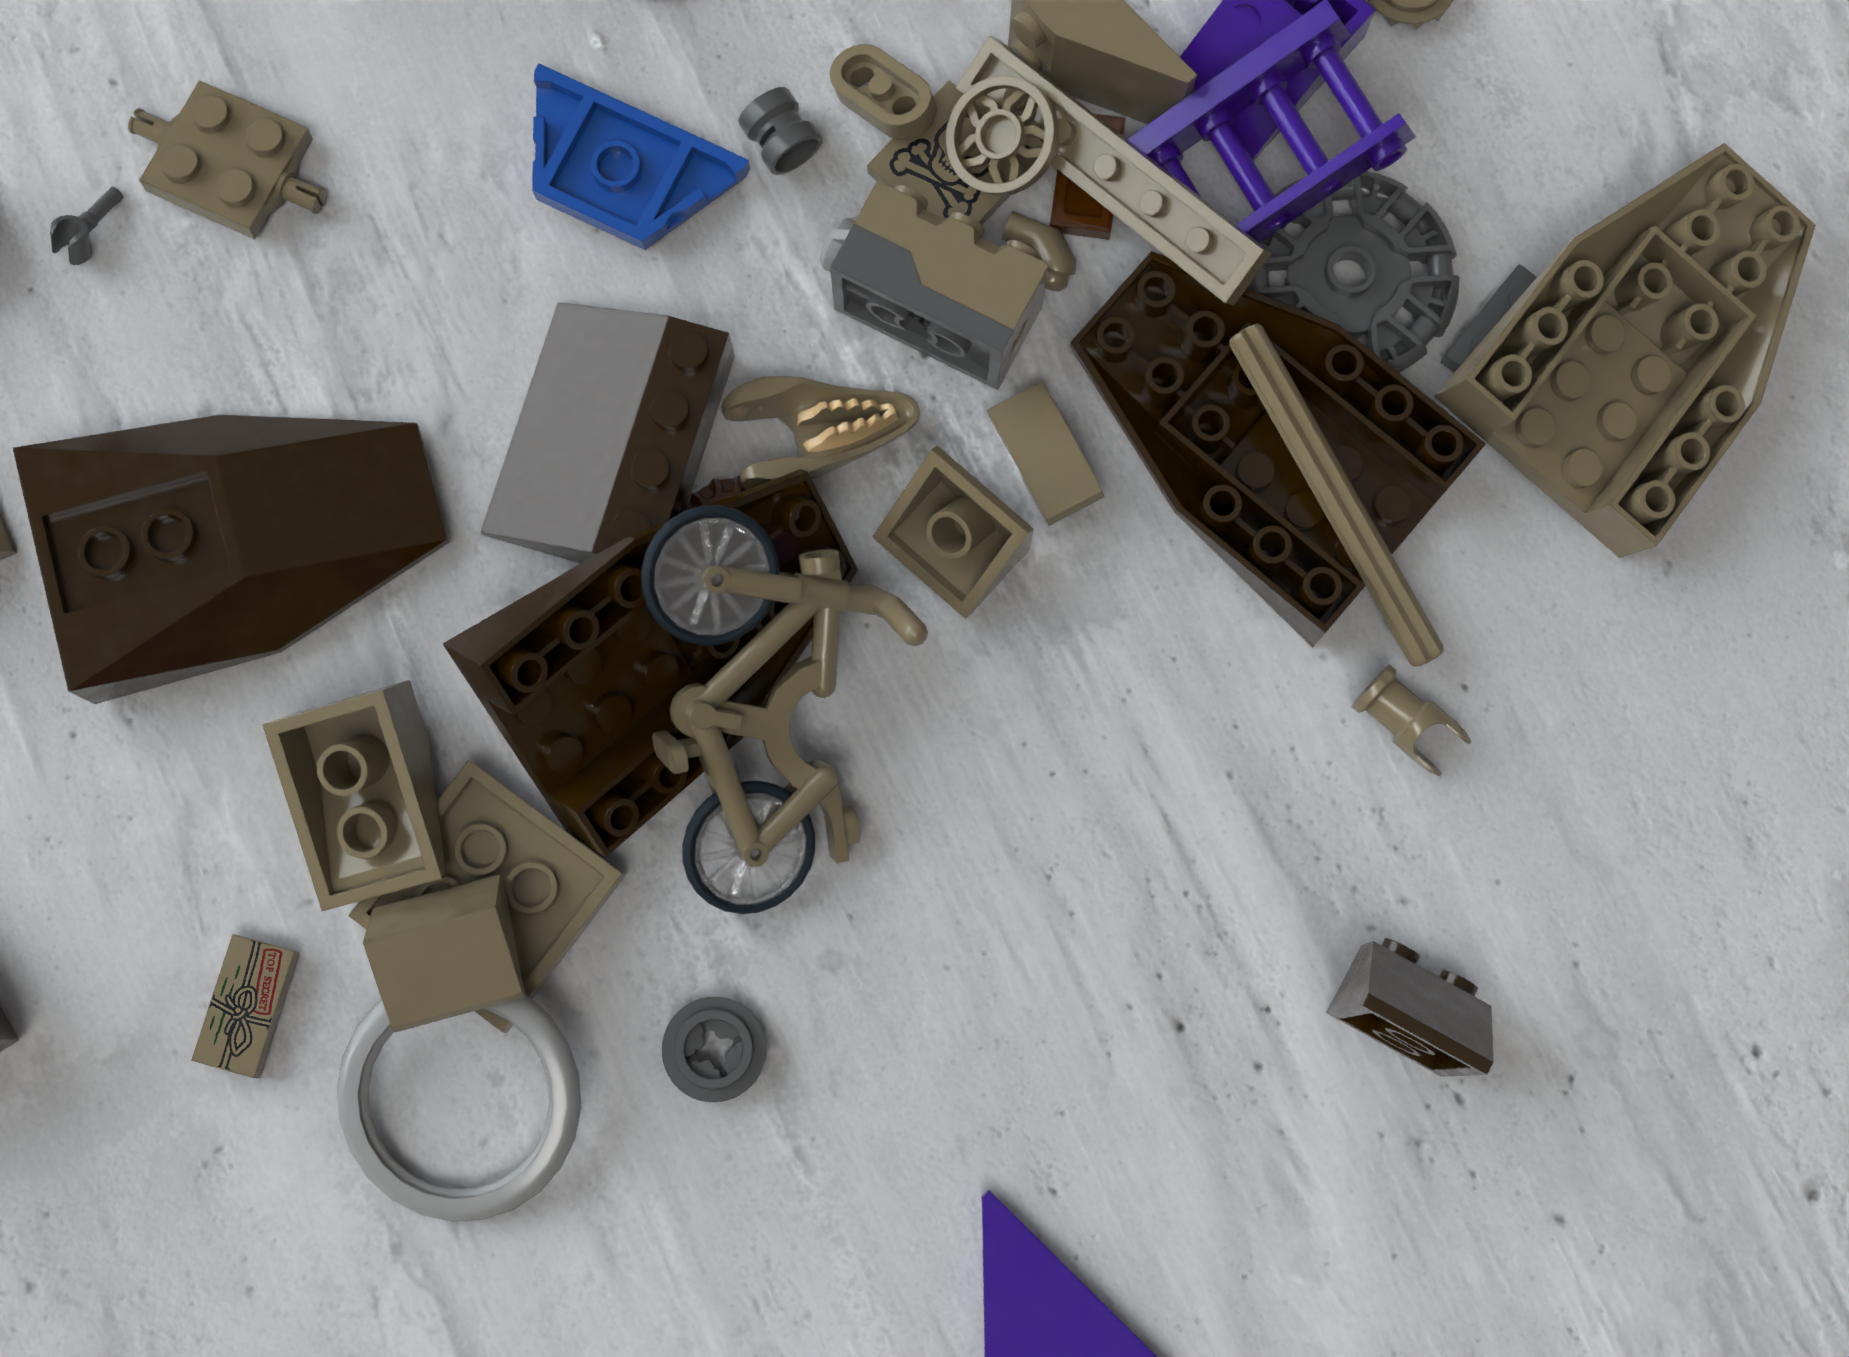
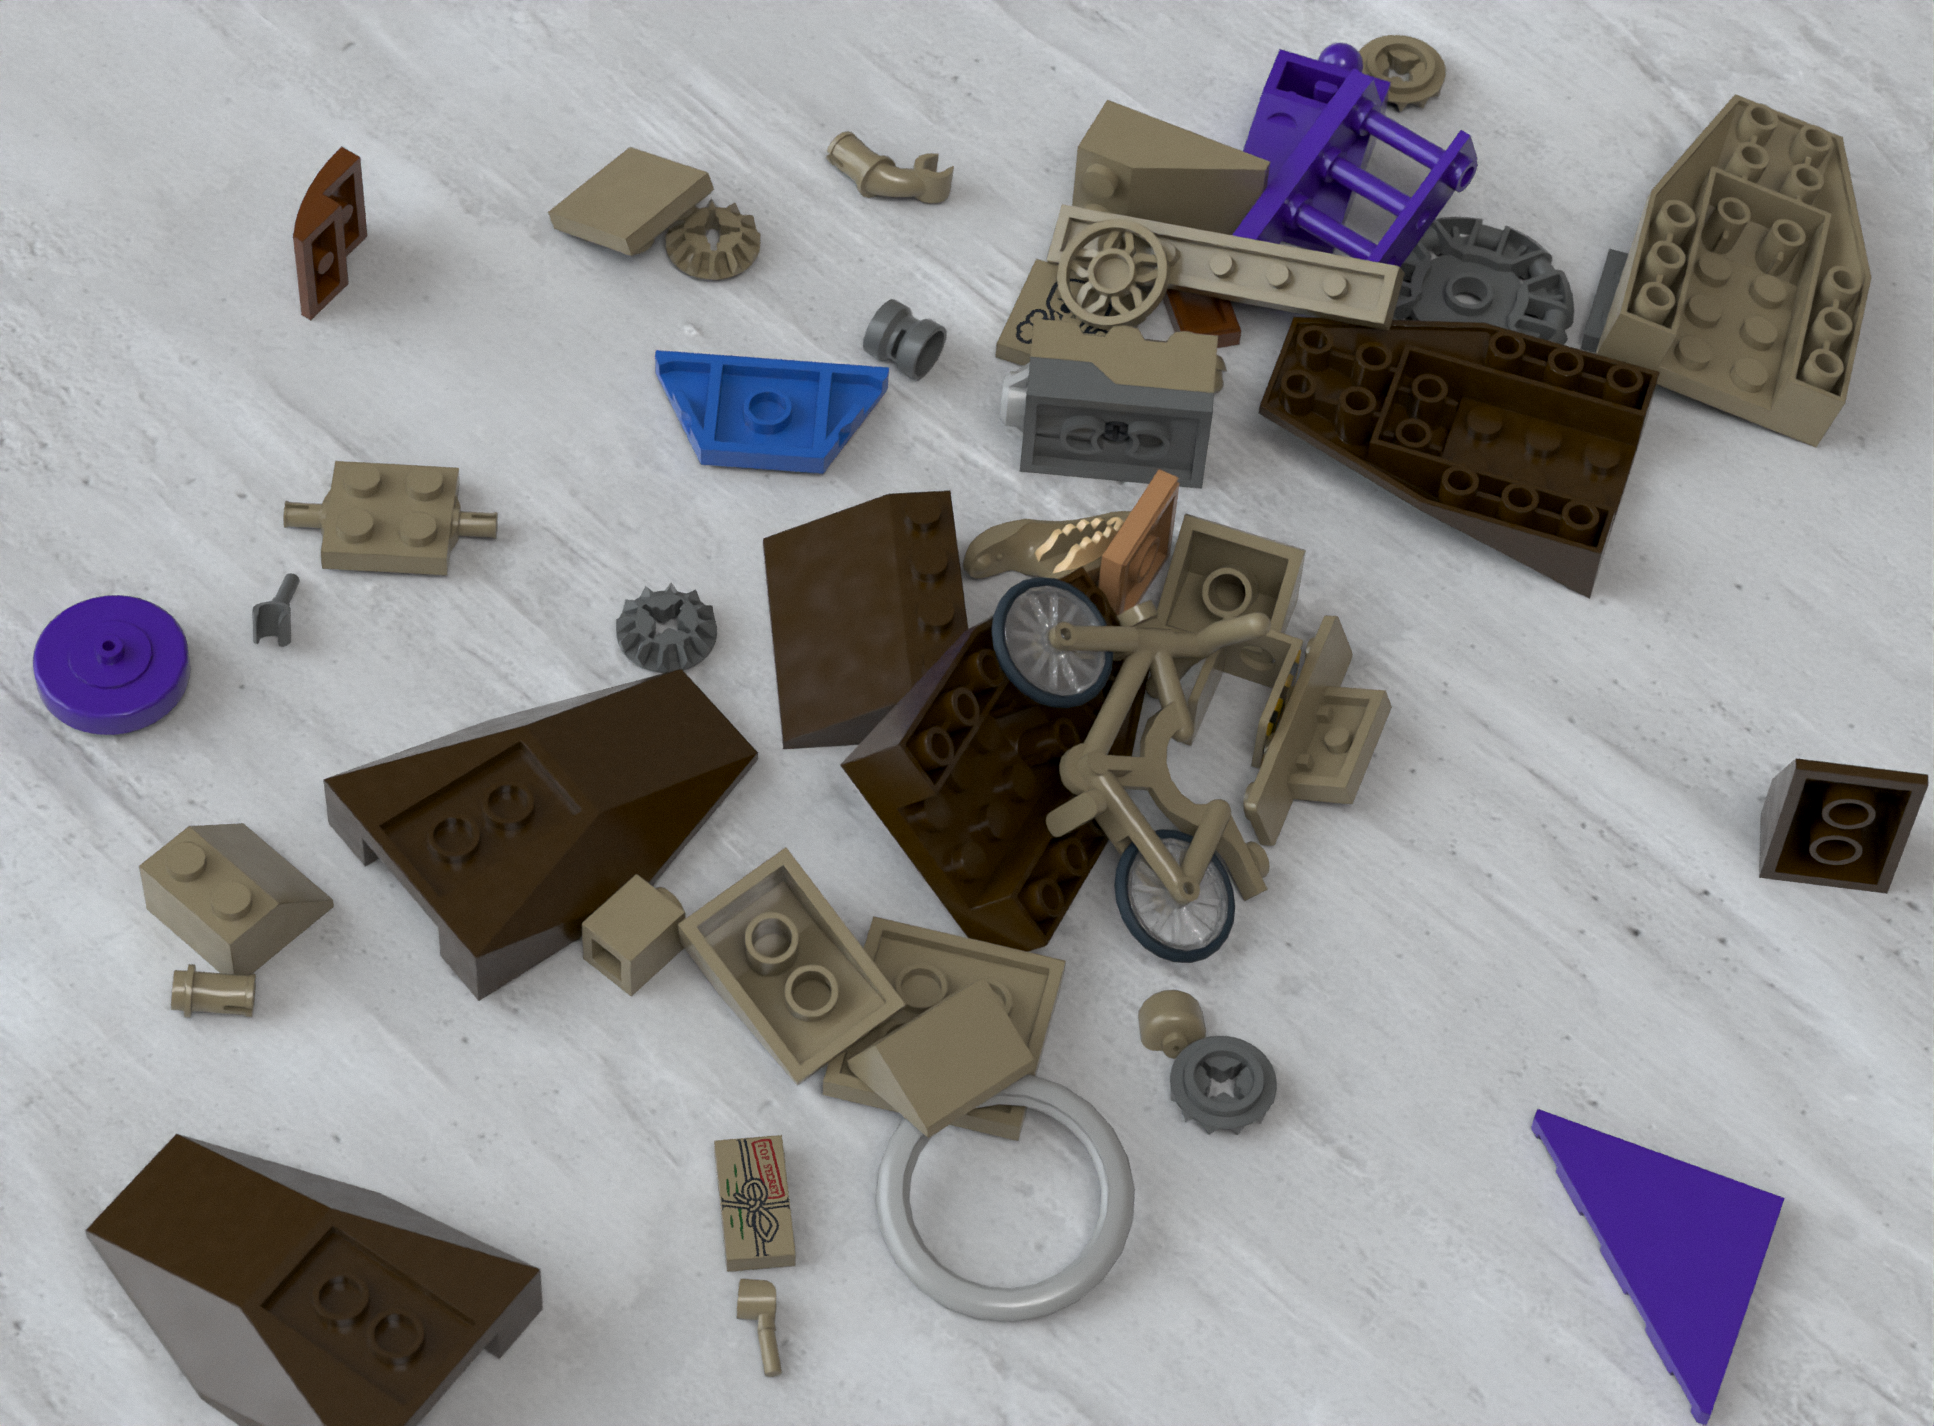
camera: 25 degrees left, 25 degrees down
dark tan plate [830,44,937,140] -> none
dark tan slope [987,381,1104,526] -> none
dark tan axle [1229,324,1444,667] -> none
dark tan piece [1351,664,1471,776] -> none
none -> dark tan brick [582,874,685,997]
none -> dark grey gear [616,583,717,673]
none -> dark tan hand [737,1279,782,1377]
none -> medium nougat plate [1098,469,1180,616]
none -> dark tan piece [1138,990,1206,1059]
none -> dark tan piece [1183,614,1303,769]
none -> dark tan bracket [1243,615,1392,846]

